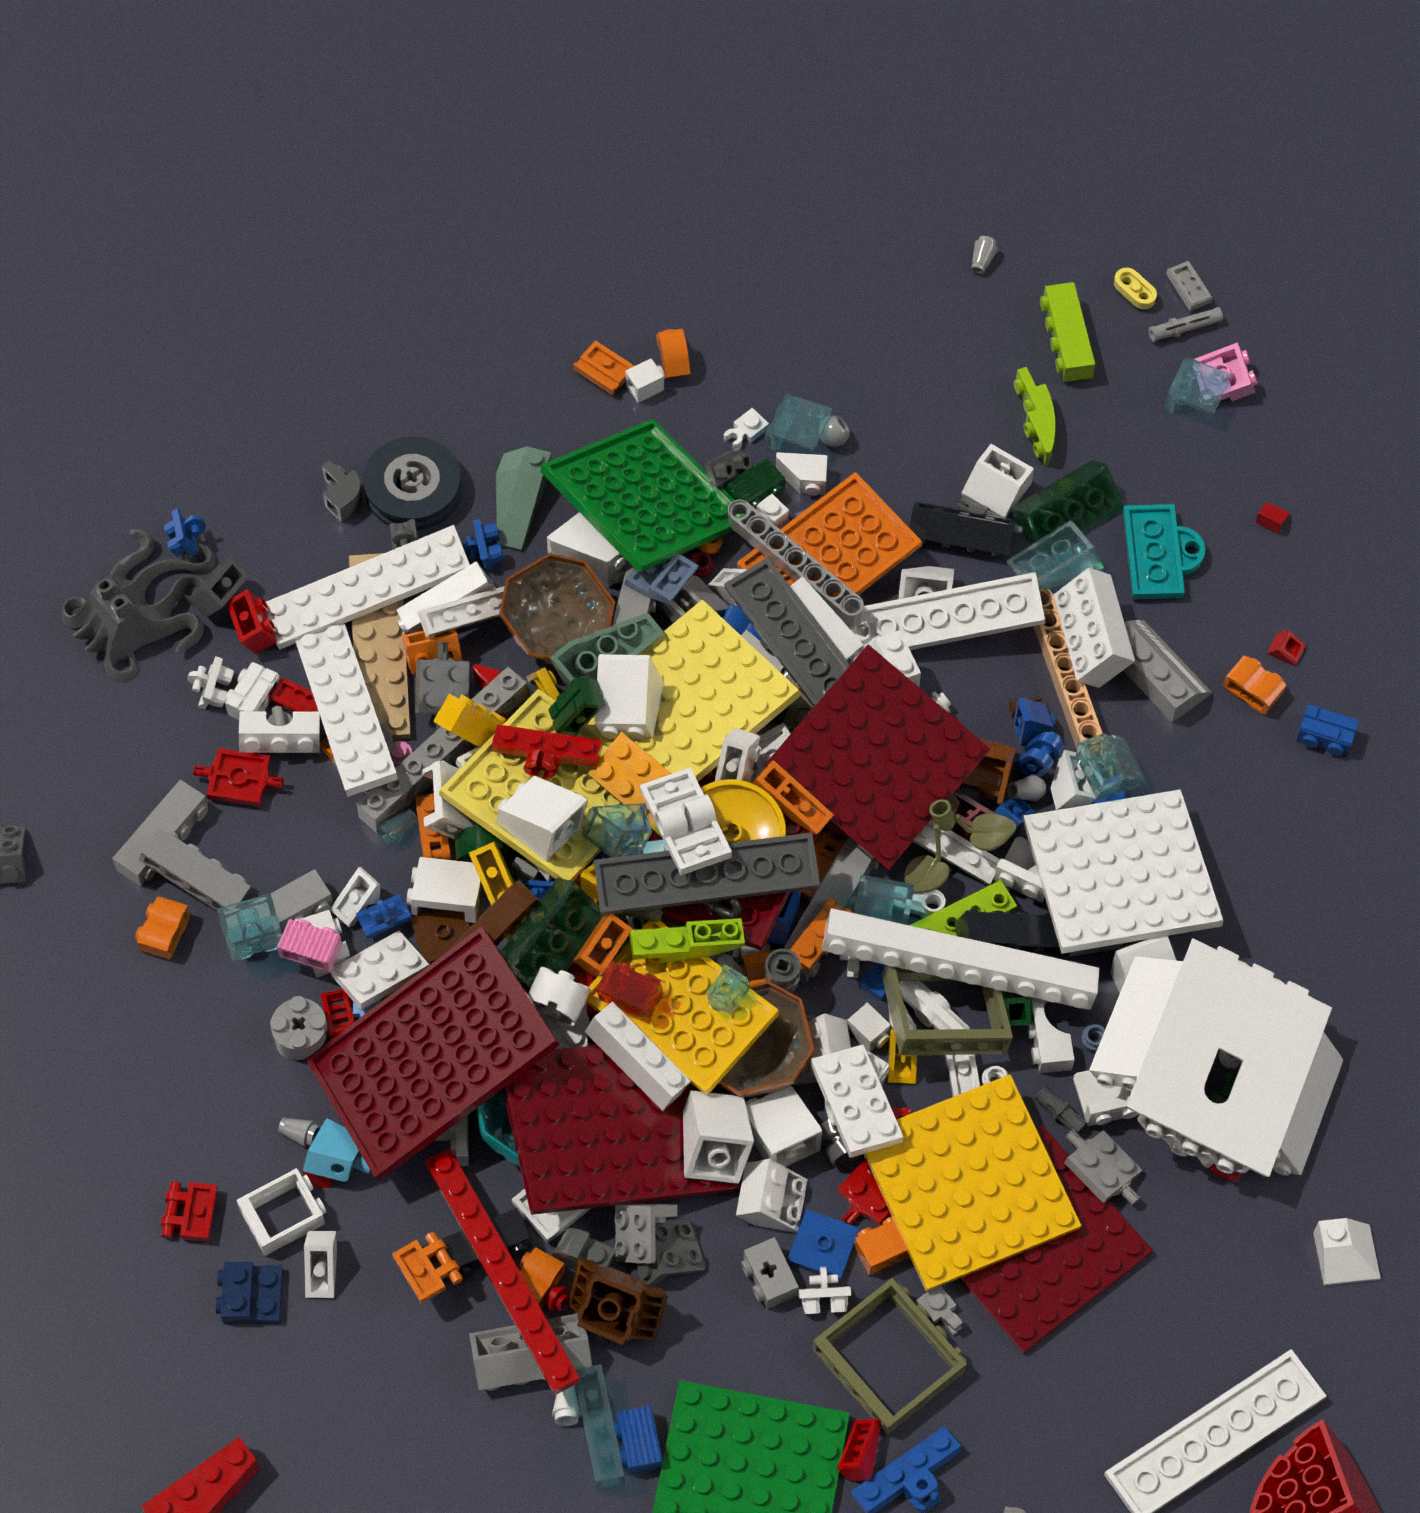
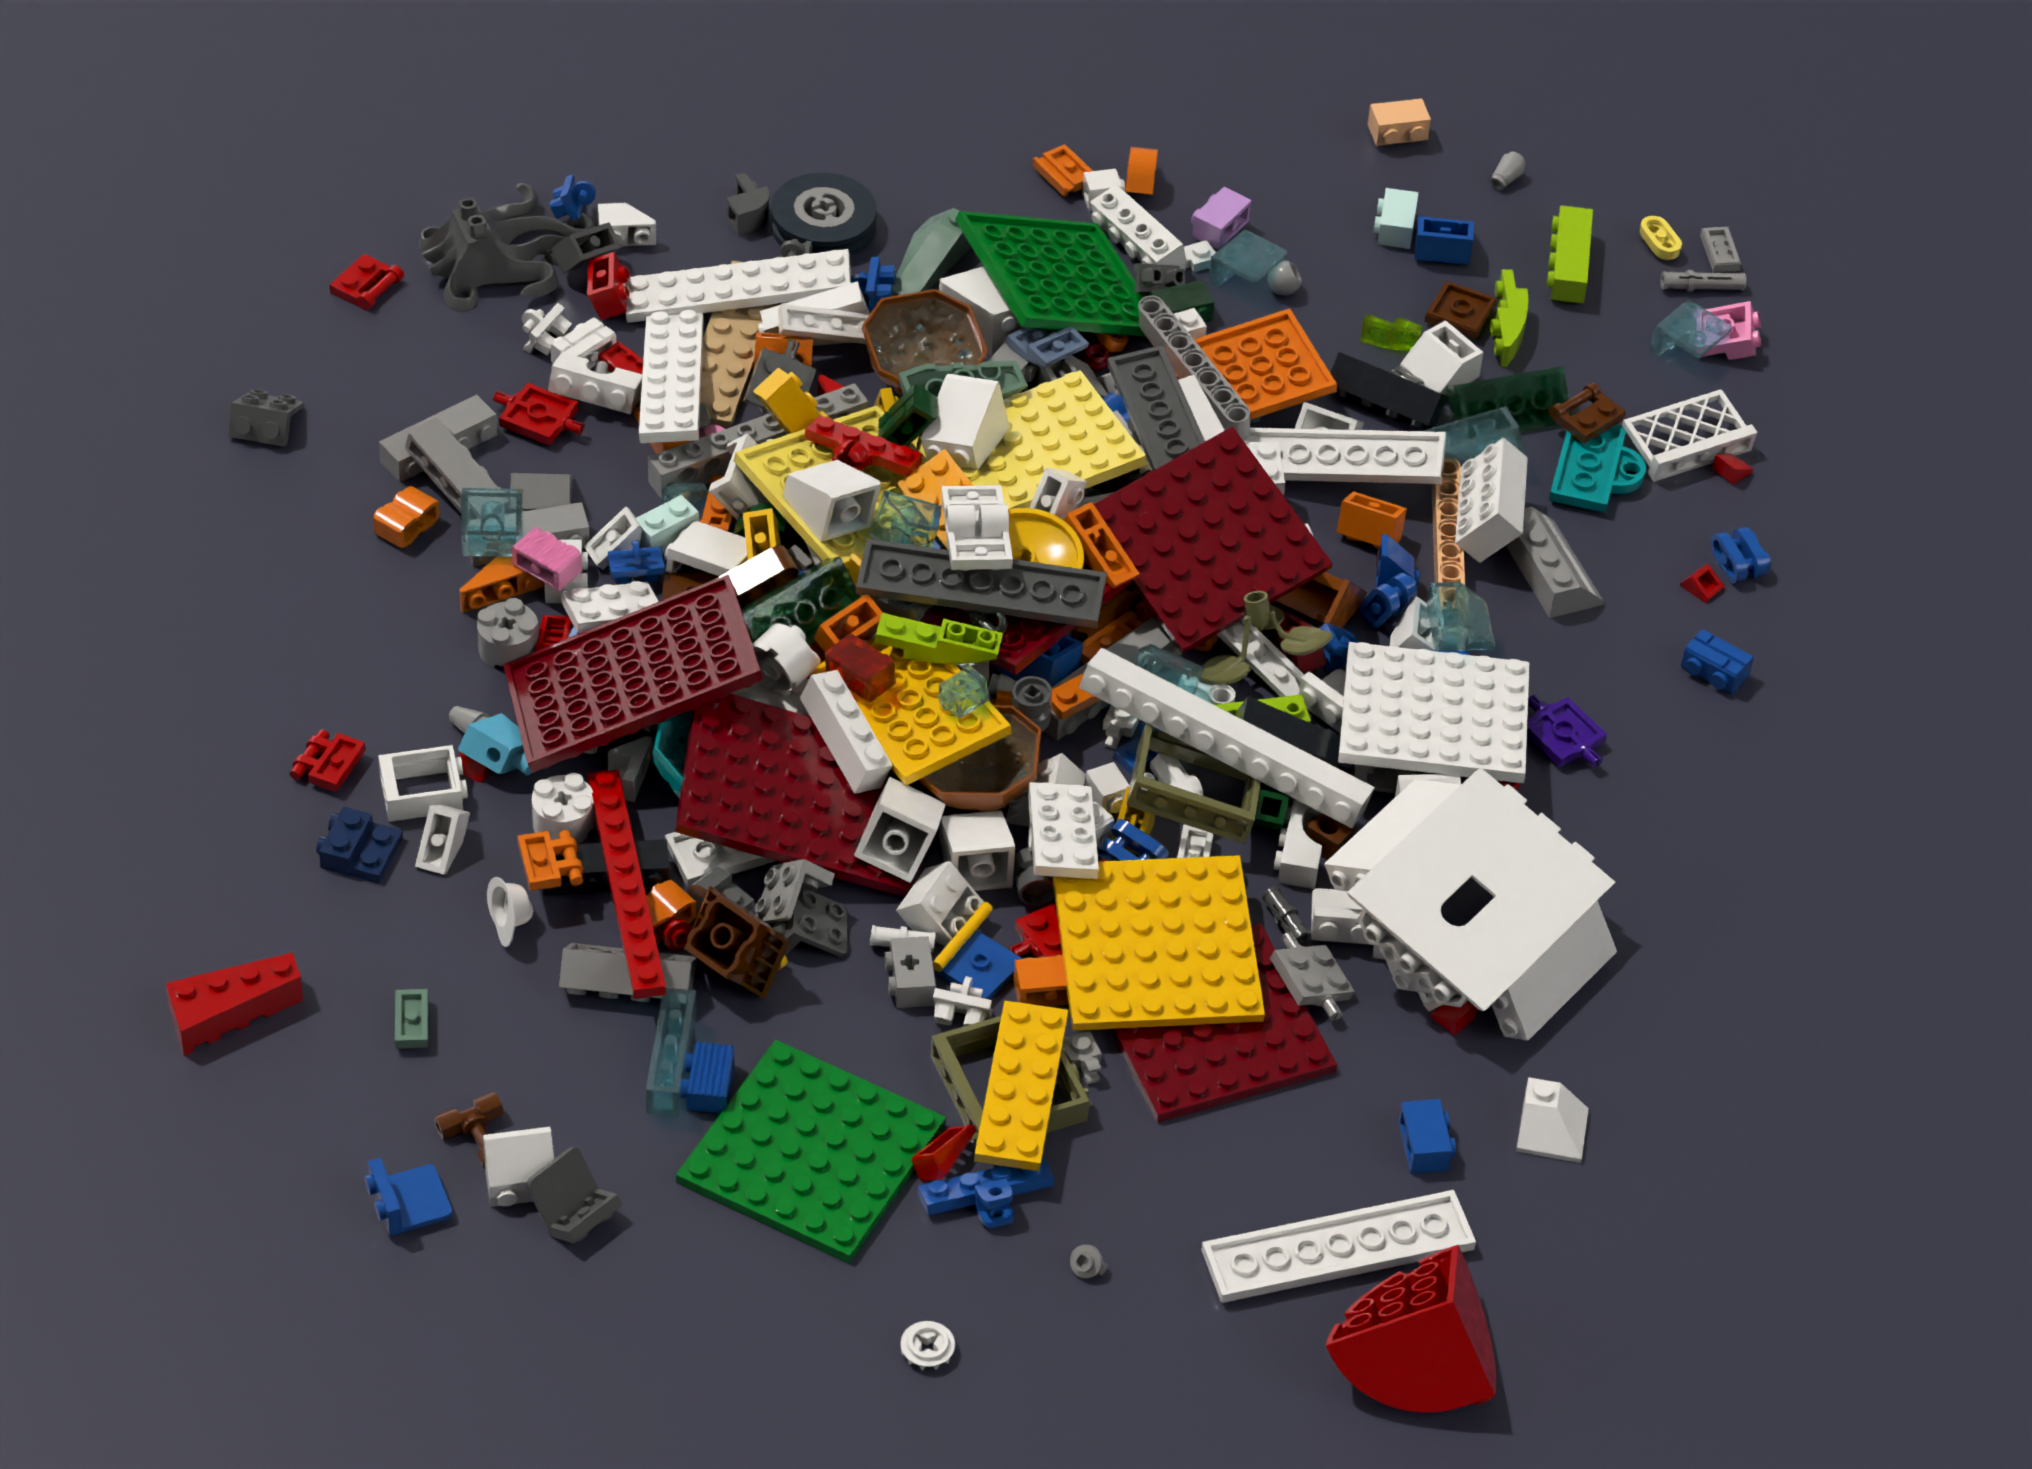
camera: 15 degrees right, 15 degrees down
white cone [552,1385,581,1426] -> none
white slope [776,452,827,496] -> none
light grey cone [1007,775,1046,802] -> none
orange brick [1223,656,1287,715] -> none
none -> red plate [329,254,405,310]
none -> sand green plate [395,989,428,1049]
none -> orange slope [459,548,545,613]
none -> white piece [487,877,533,947]
none -> light grey slope [510,473,573,513]
none -> white brick [532,773,595,844]
none -> white slope [598,203,656,246]
none -> light aqua brick [636,495,699,555]
none -> white pin [870,925,935,953]
none -> yellow bar [932,902,993,972]
none -> yellow plate [974,1000,1068,1171]
none -> white brick [1090,184,1187,266]
none -> blue brick [1097,819,1169,861]
none -> lavender brick [1191,187,1252,250]
none -> reddish brown brick [1305,813,1356,861]
none -> orange brick [1336,491,1407,549]
none -> clear neon green slope [1360,314,1423,350]
none -> light nougat brick [1368,98,1431,146]
none -> light aqua brick [1373,188,1419,249]
none -> blue brick [1398,1099,1456,1174]
none -> blue slope [1414,216,1474,265]
none -> reddish brown plate [1424,281,1498,339]
none -> dark purple plate [1527,694,1607,768]
none -> reddish brown plate [1549,382,1626,444]
none -> white fence [1622,389,1758,482]
none -> blue brick [1711,527,1771,583]

